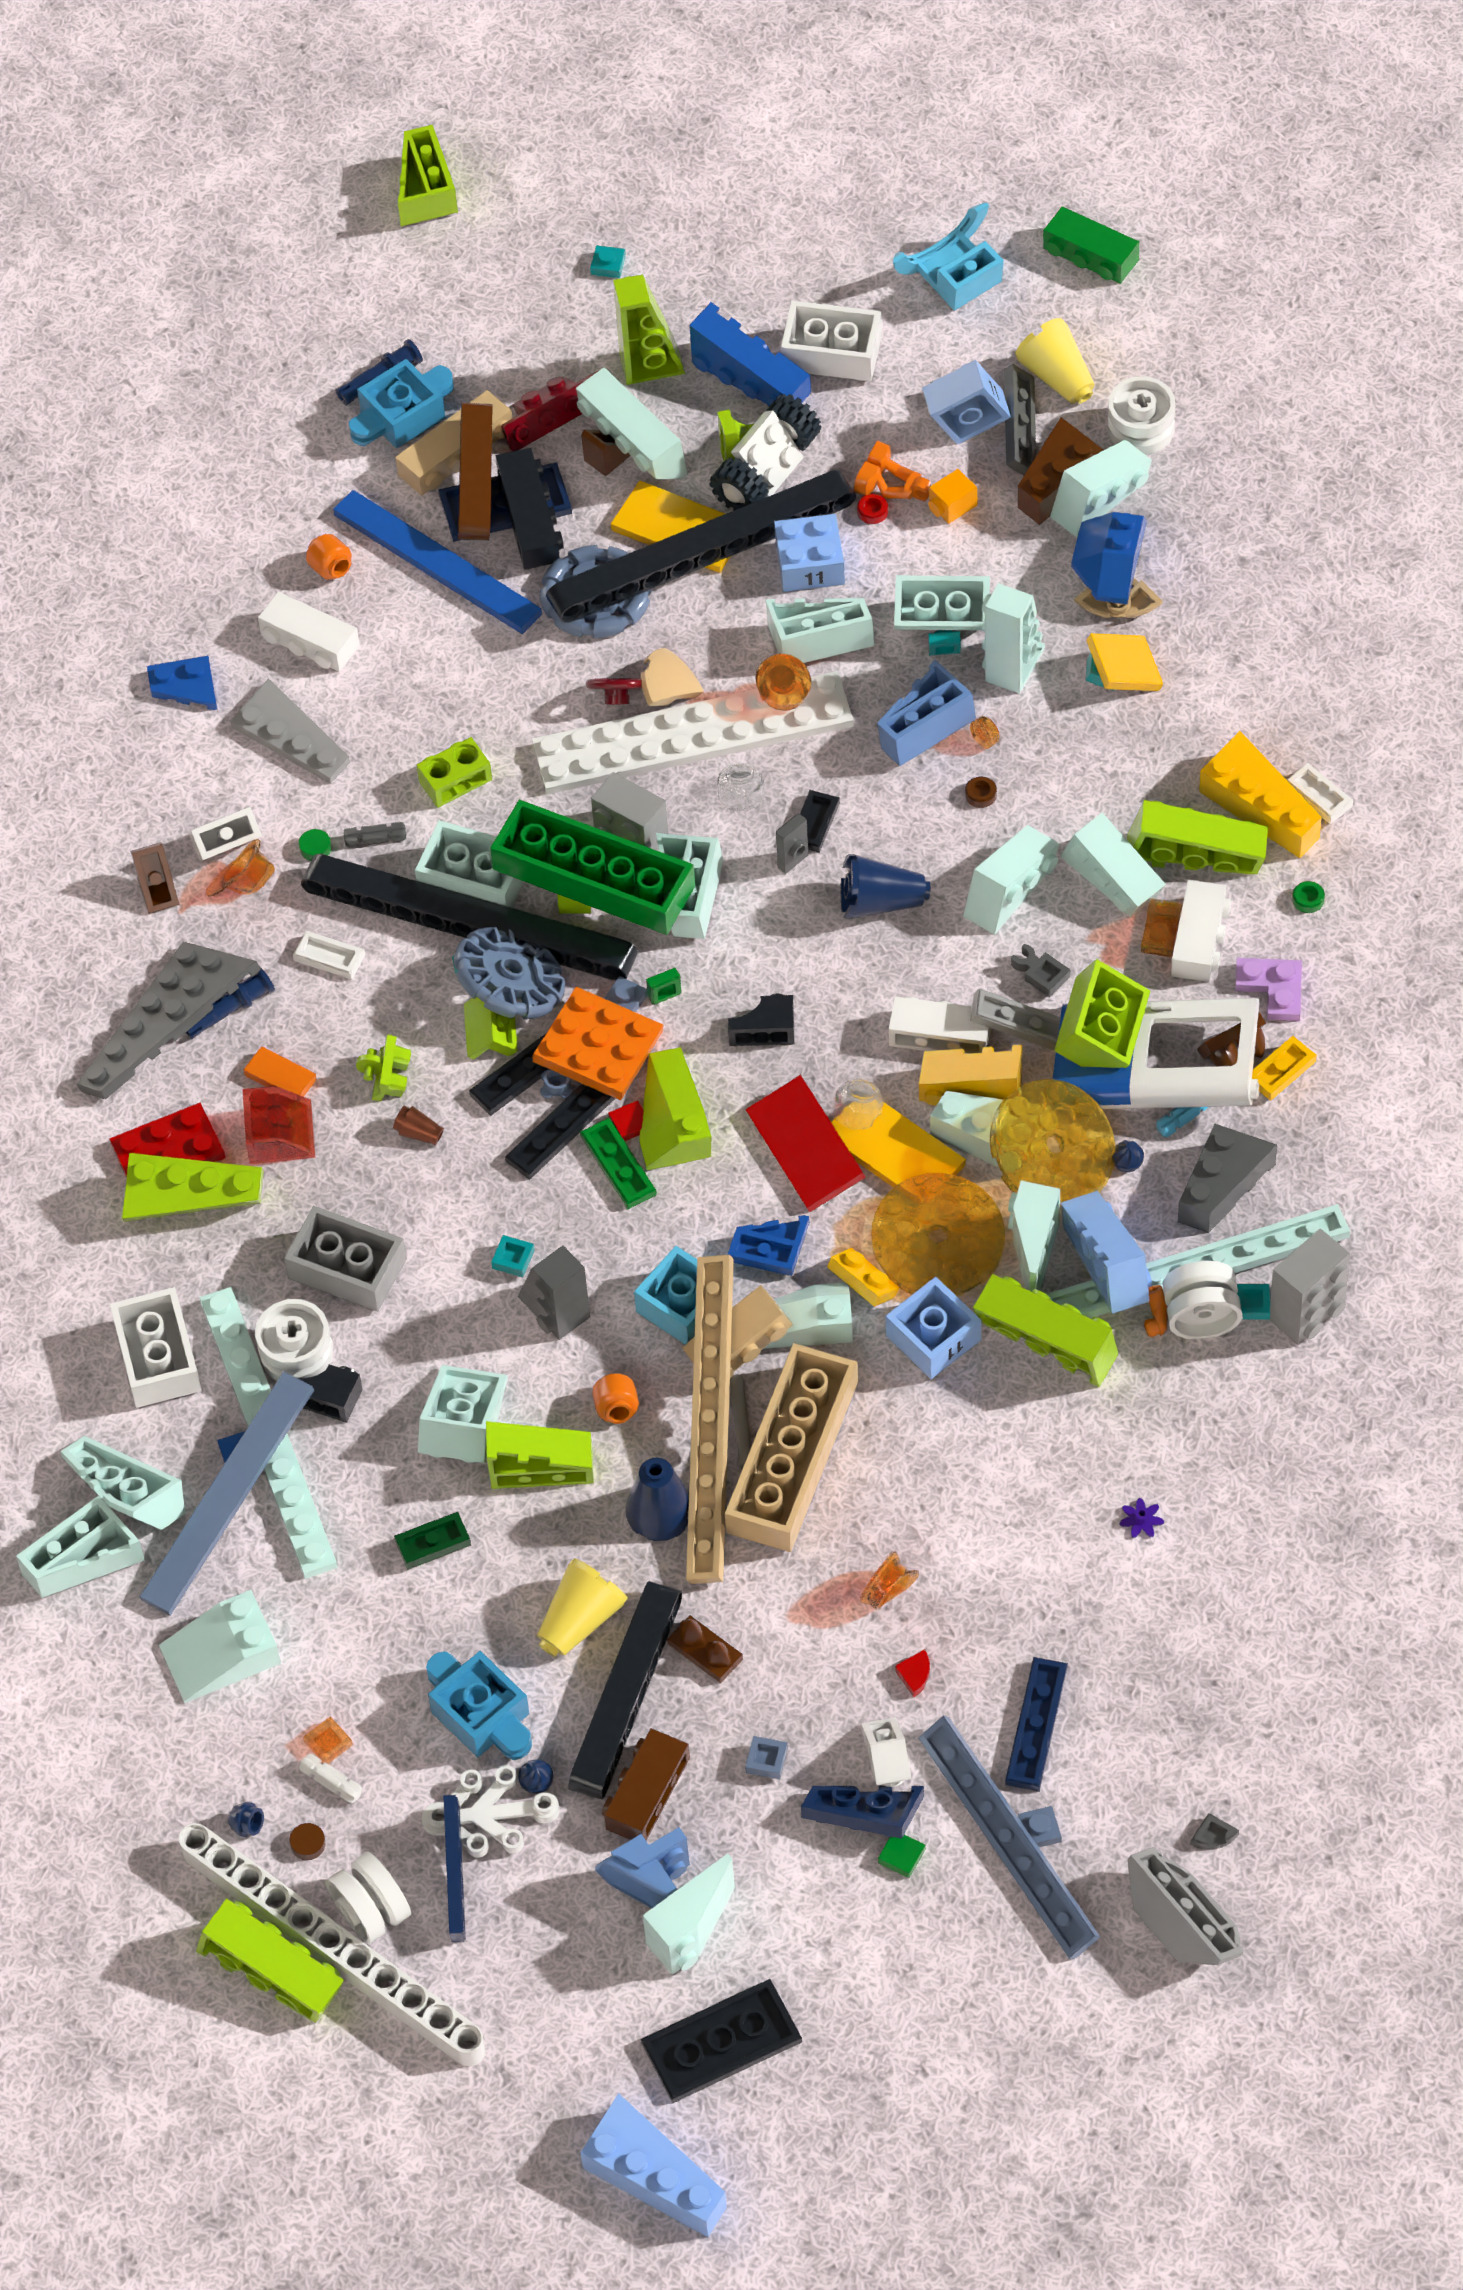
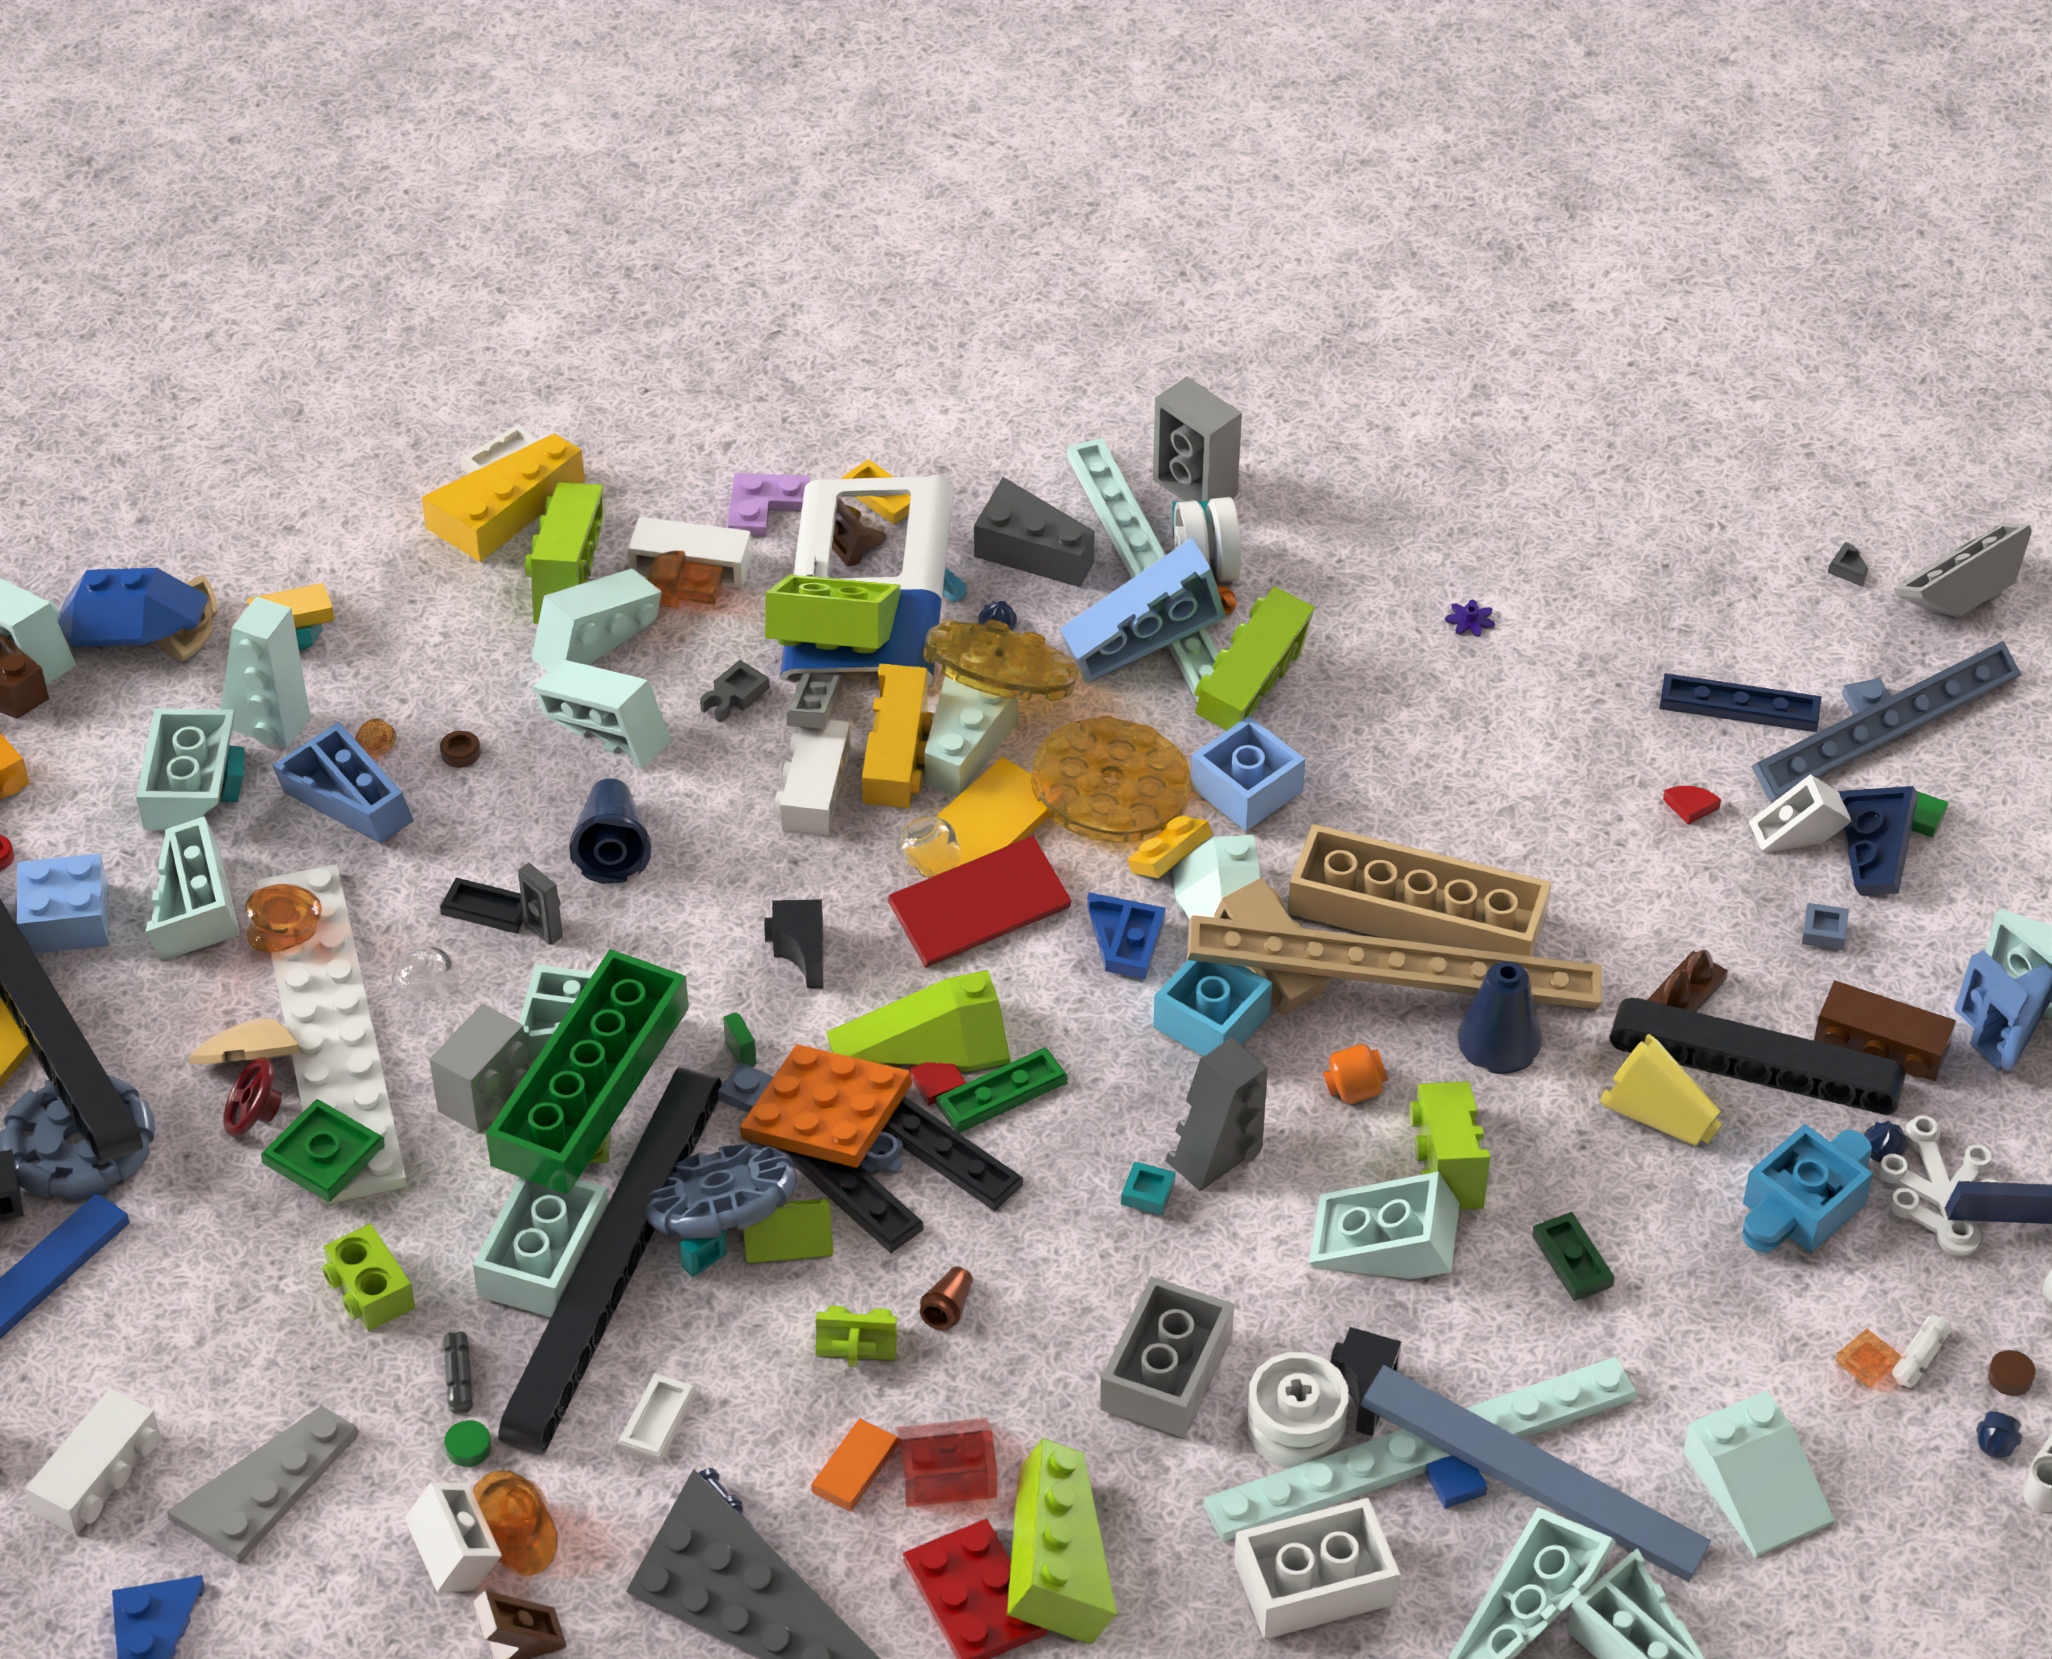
camera: 95 degrees left, 10 degrees down
clear orange piece [860,1551,919,1610] -> none
light aqua slope [1008,1181,1060,1292] -> none
green tile [1292,881,1325,913] -> none
none -> green tile [261,1099,385,1203]

